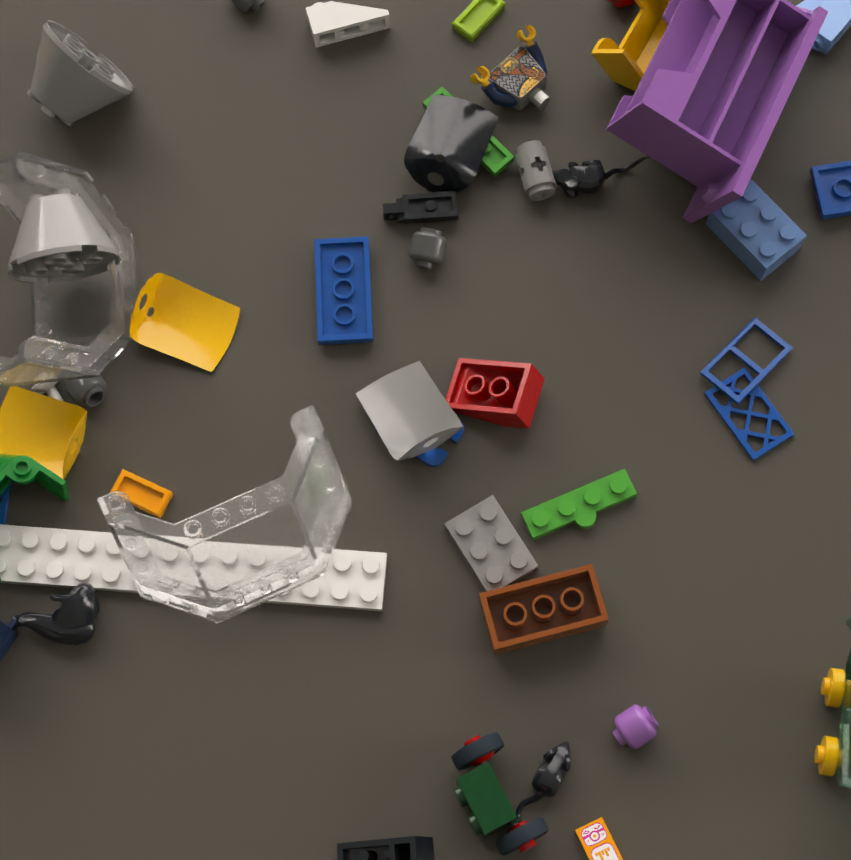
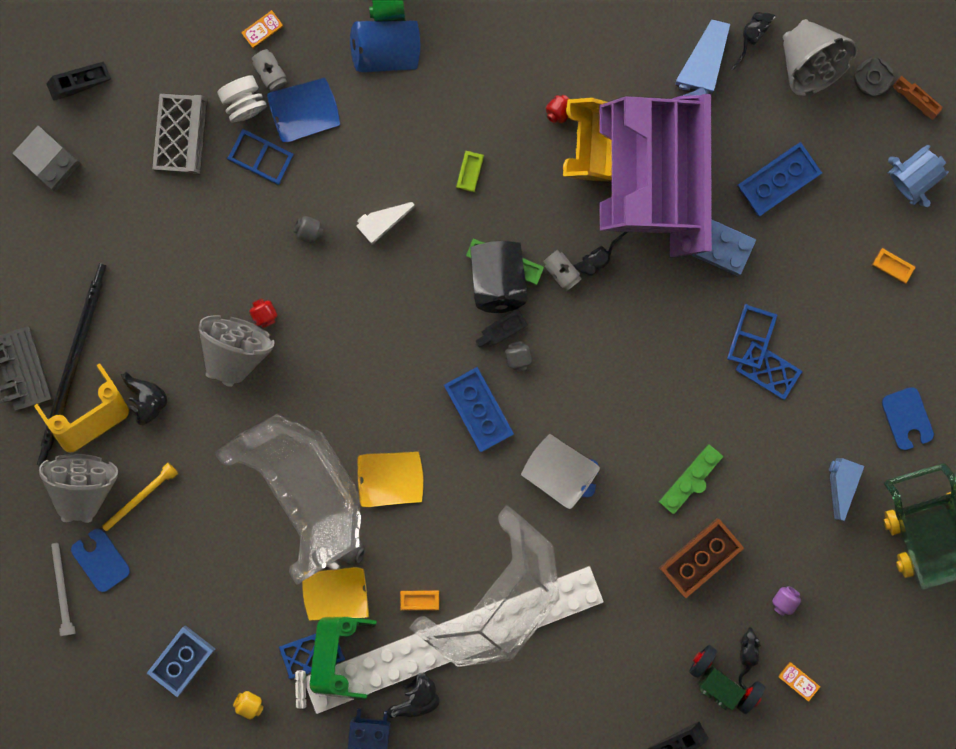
camera: 30 degrees left, 15 degrees up
light grey cone [7,189,121,283] -> none
light grey plate [444,495,538,591] -> none
red slope [445,358,545,429] -> none
torso [470,25,550,110] -> none
none -> red head [249,298,277,328]
none -> medium blue slope [829,458,864,521]

